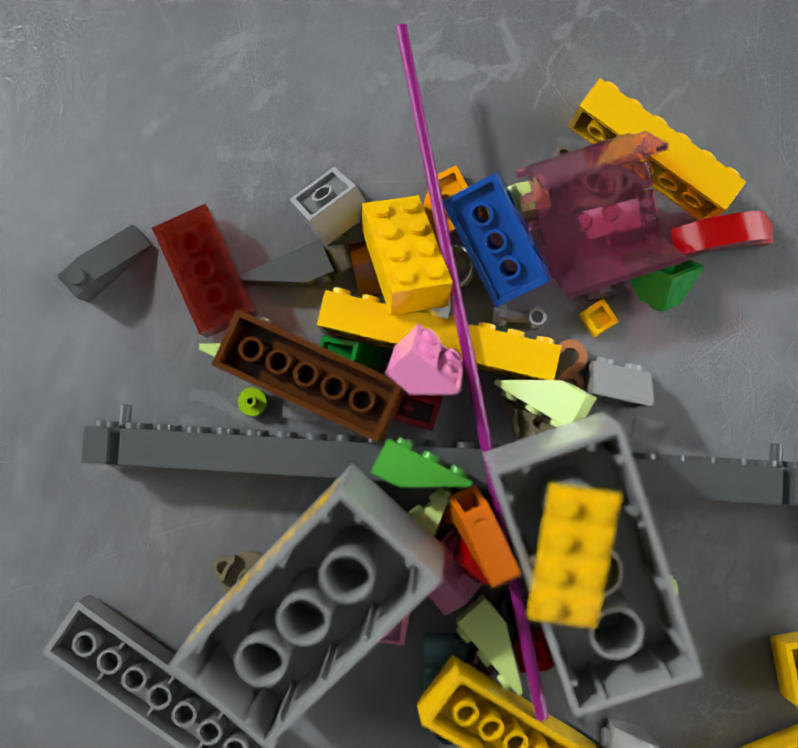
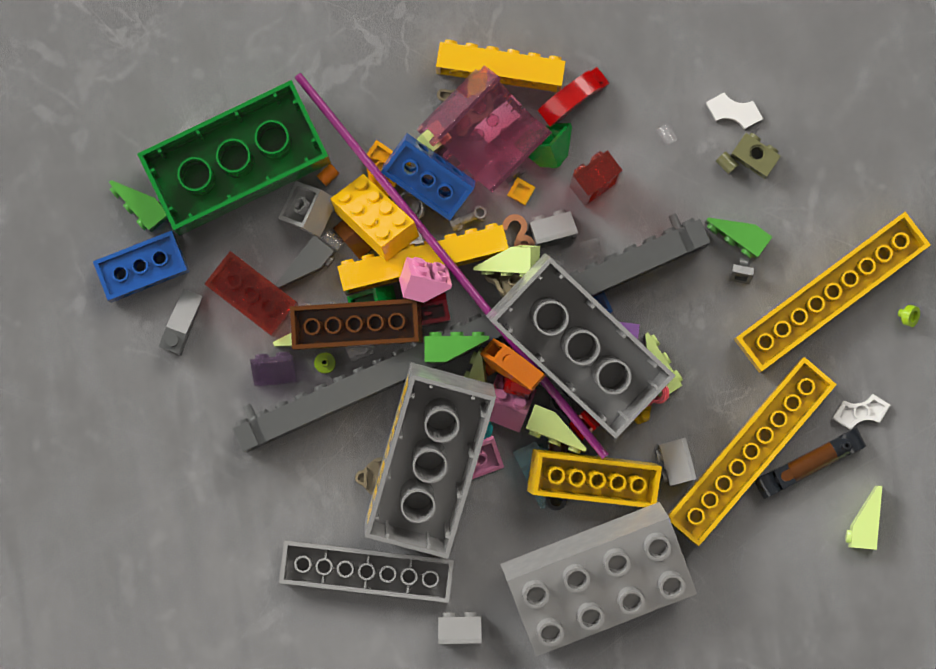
camera: 25 degrees left, 0 degrees up
yellow plate [527,482,621,629] -> none
none -> blue brick [93,230,189,303]
none -> bright green slope [109,180,168,232]
none -> green brick [137,80,331,236]
none -> clear purple slope [250,352,298,387]
none -> orange hinge [316,164,340,186]
none -> clear red brick [570,150,623,207]

